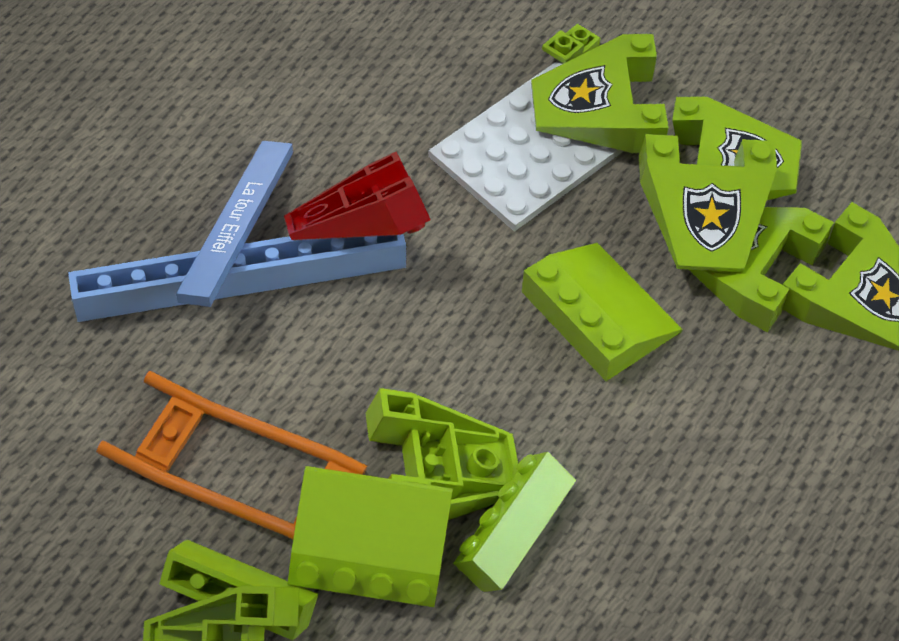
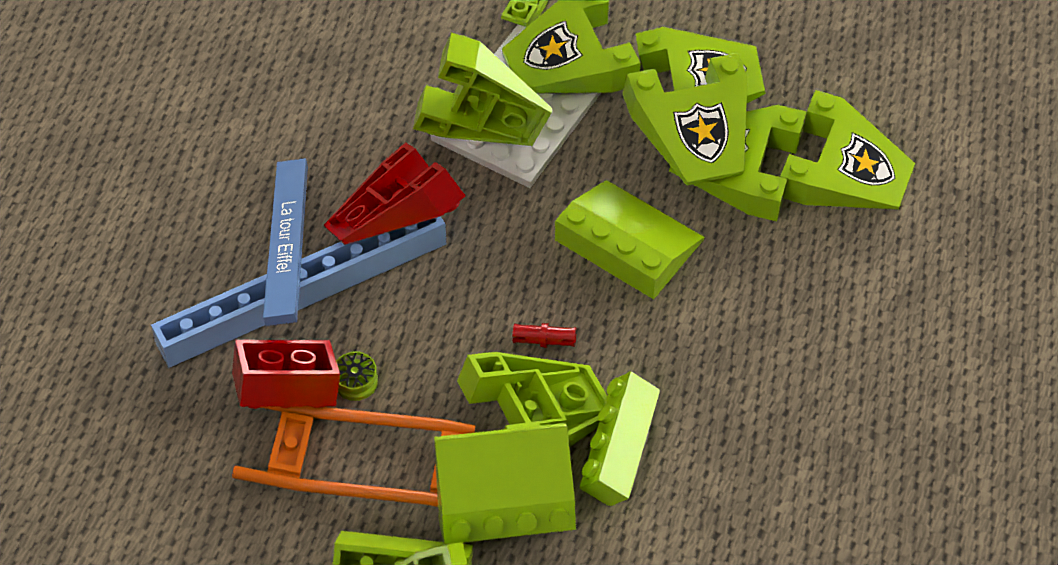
camera: 15 degrees left, 0 degrees up
none -> red brick [232,340,340,409]
none -> lime wheel [336,352,378,401]
none -> lime wedge [413,32,552,146]
none -> red pin [512,323,576,348]

